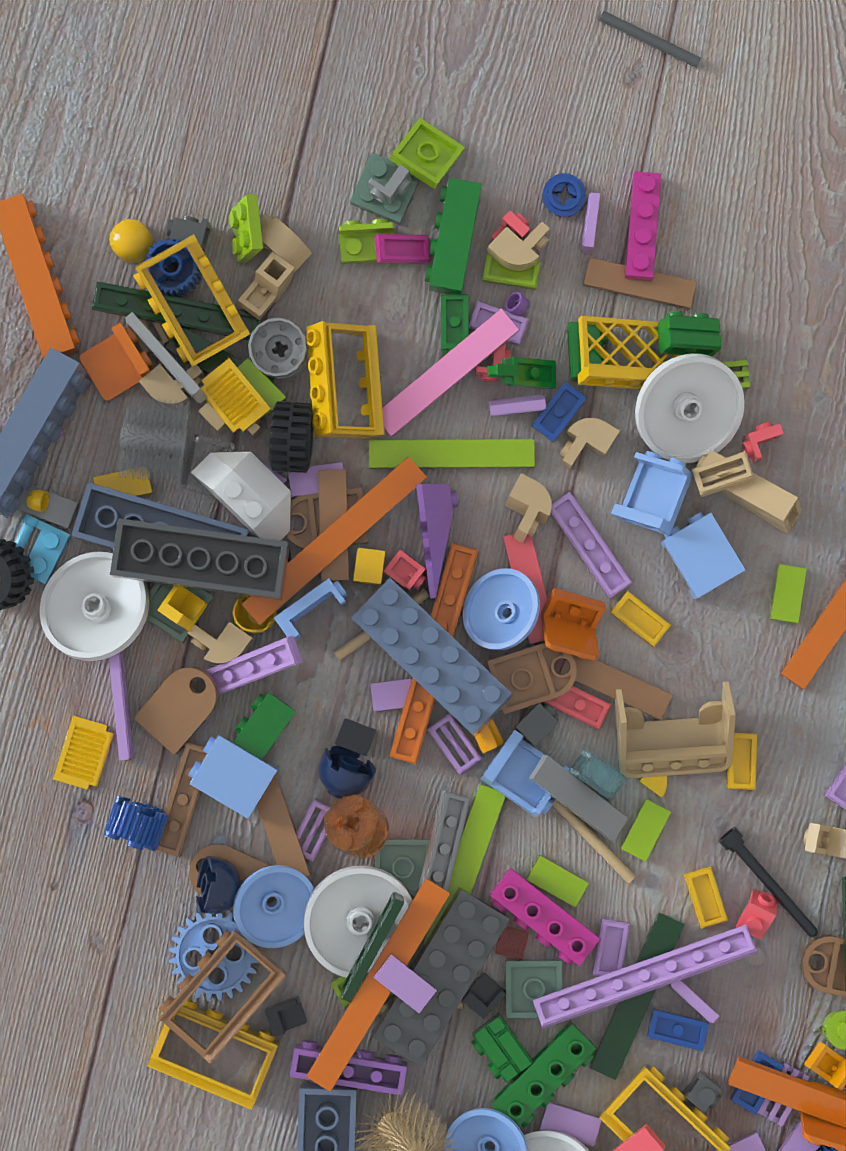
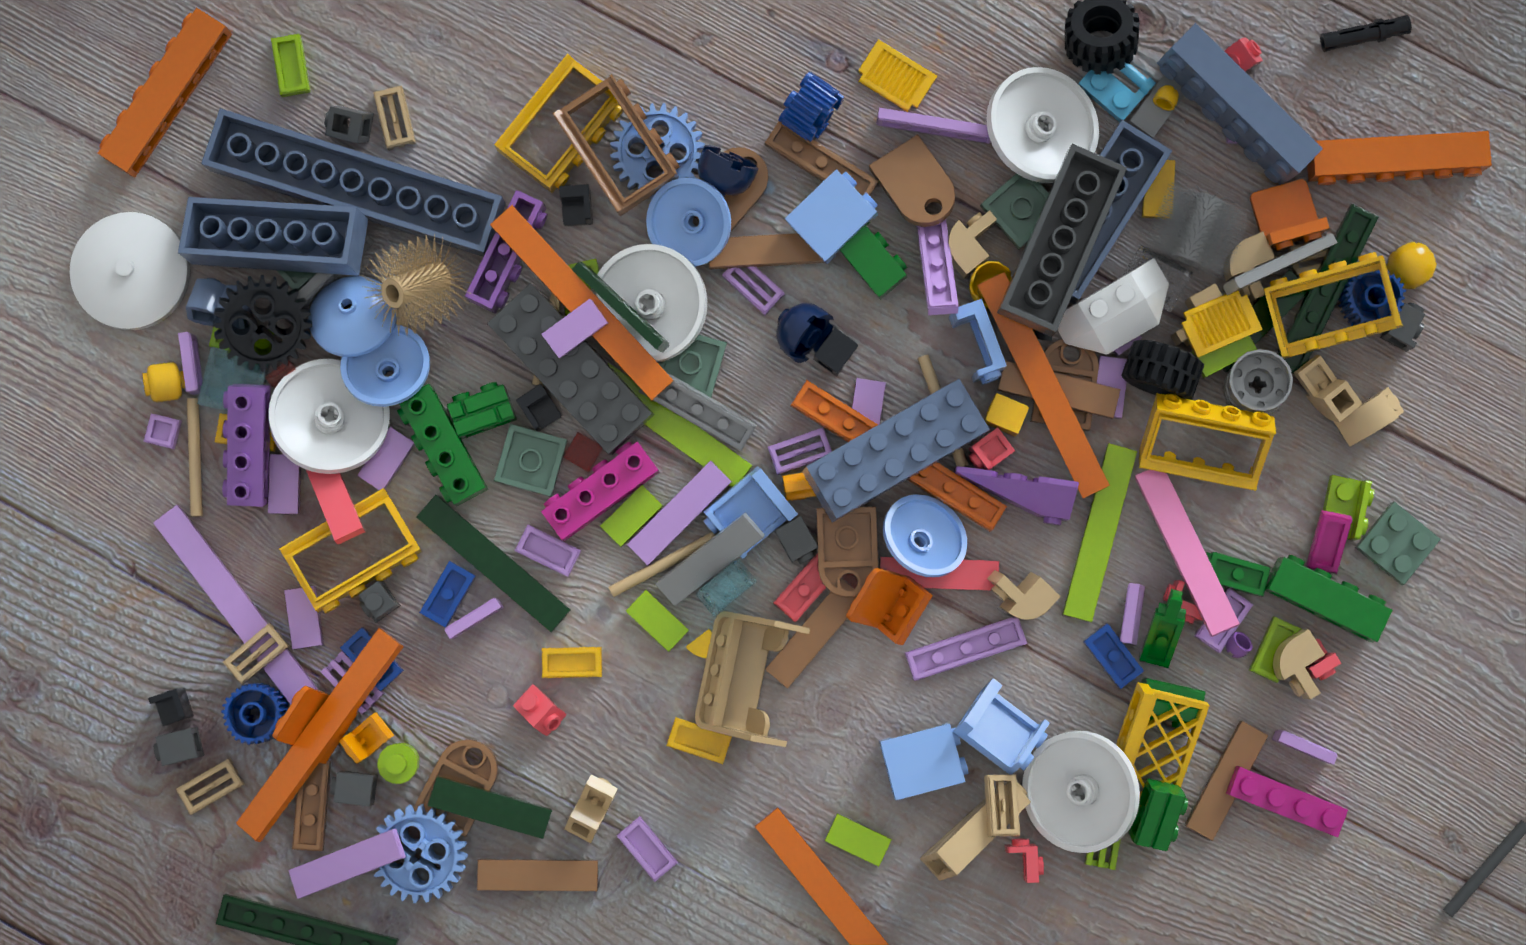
camera: 100 degrees right, 0 degrees up
yellow panel [157,586,207,632] -> none
lime plate [229,194,263,263] -> none
clear orange brick [324,795,389,858] -> none
light grey bracket [368,164,411,204] -> none
lime plate [389,118,465,190] -> none
lavender tile [533,925,757,1029] -> none
blue gear [542,173,586,217] -> none
tan brick [560,418,620,469] -> none
yellow tile [610,591,671,647] -> none
black piece [719,827,818,937] -> none
none -> lavender tile [627,461,732,566]

